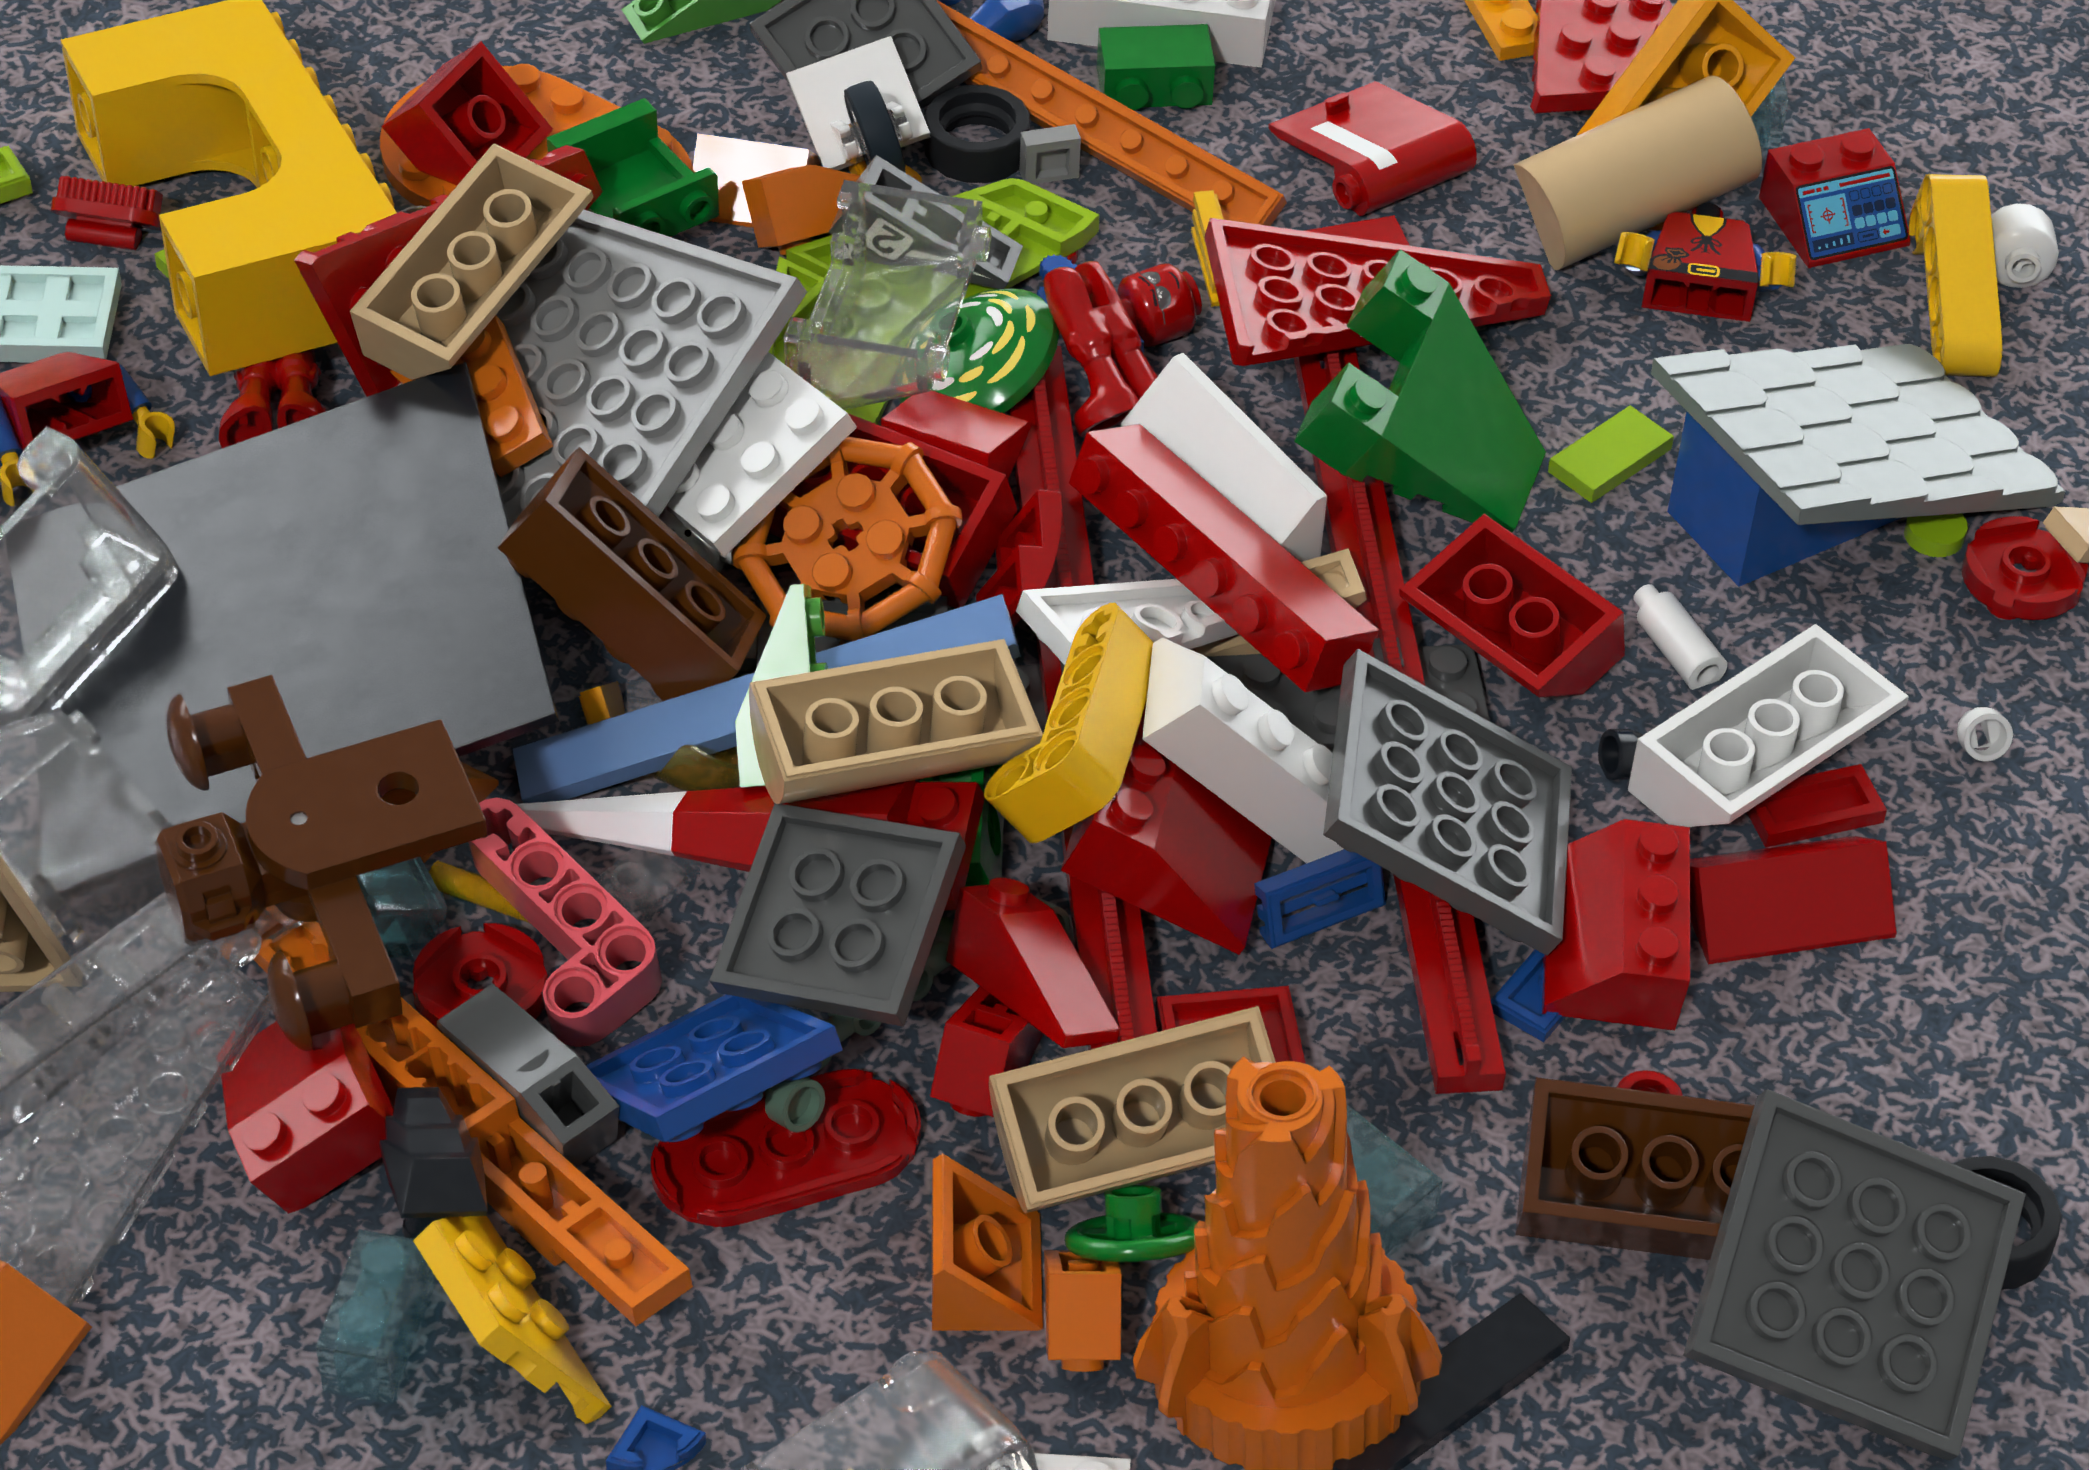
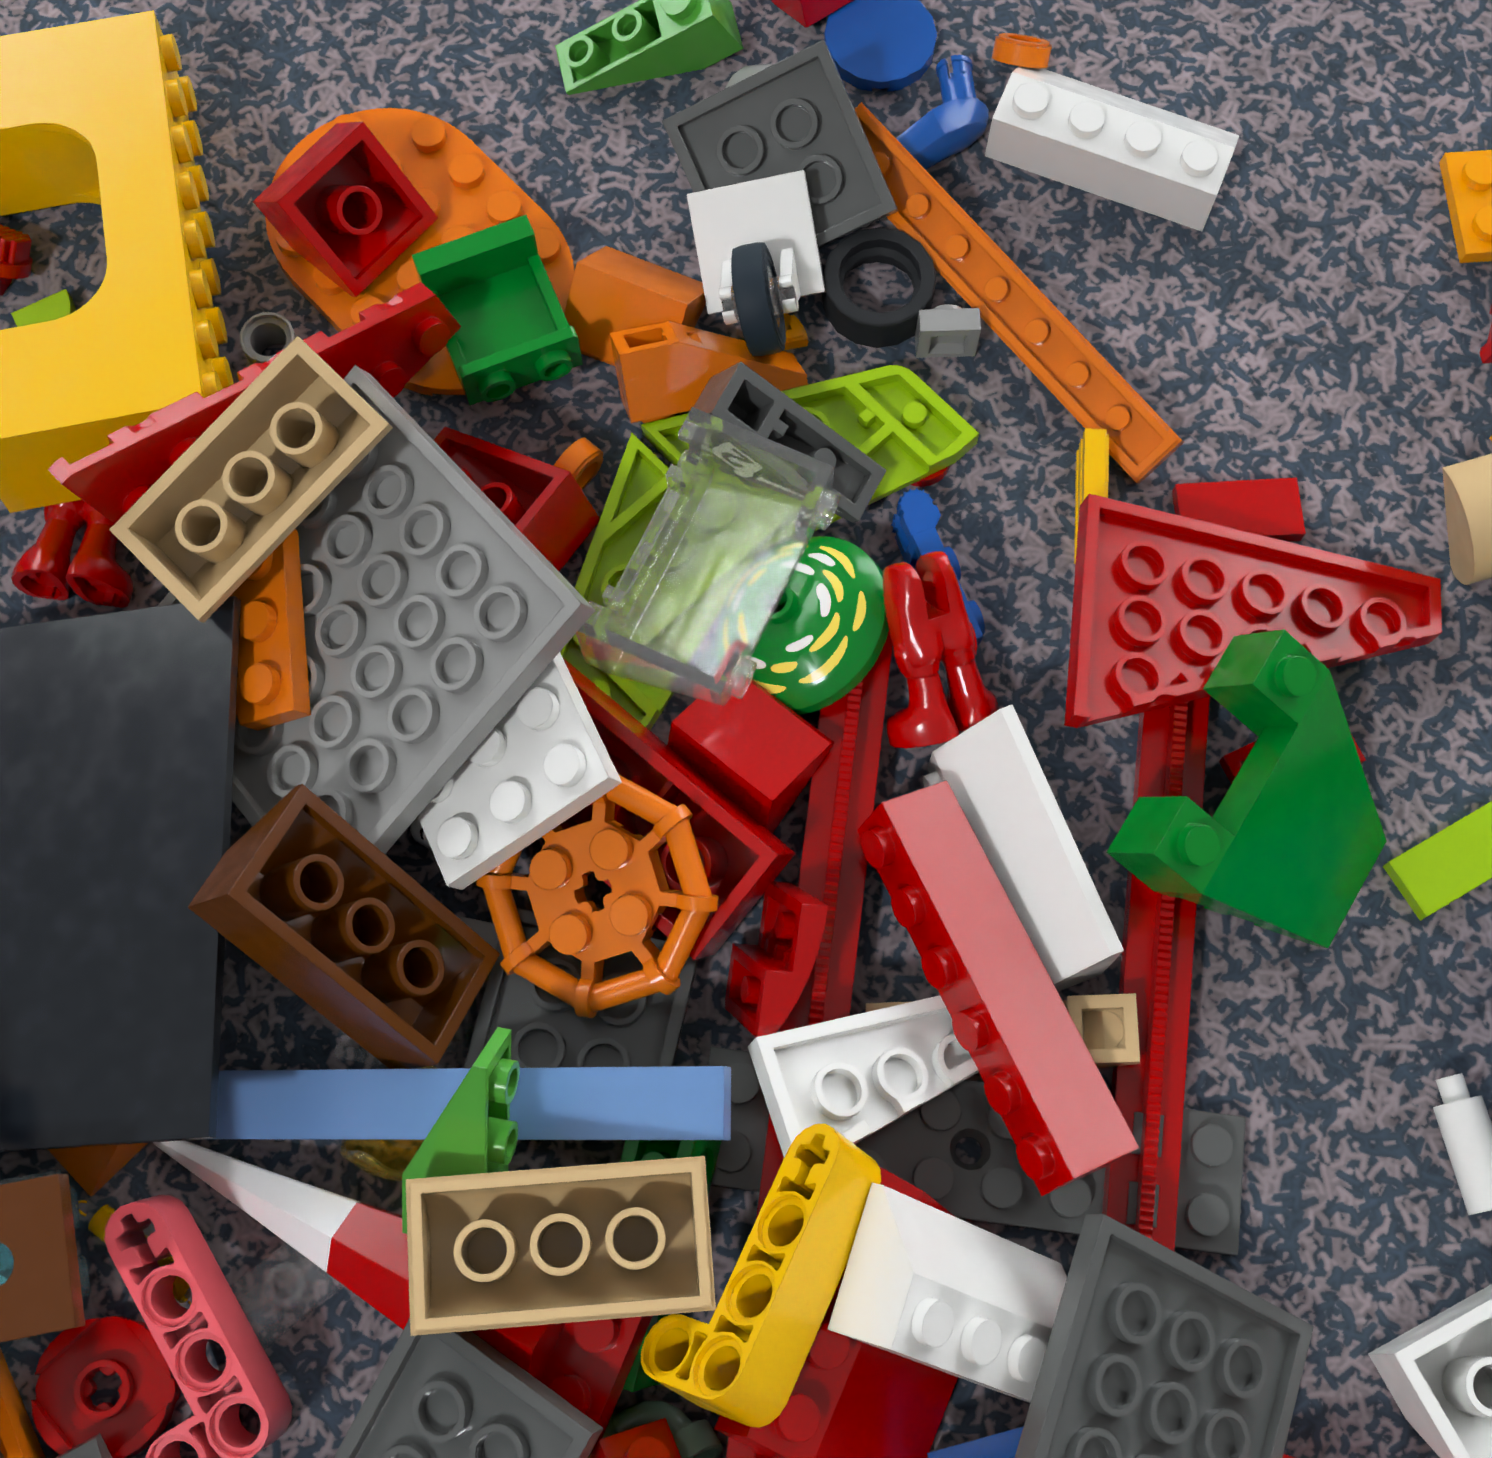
camera: 15 degrees right, 25 degrees up
light orange tile [579,681,625,725] -> none
green brick [1097,24,1215,110] -> none
red head [1117,263,1202,347] -> none
red door [1269,81,1477,216] -> none
red slope [1399,514,1625,697] -> none
black hinge [1598,729,1643,780] -> none

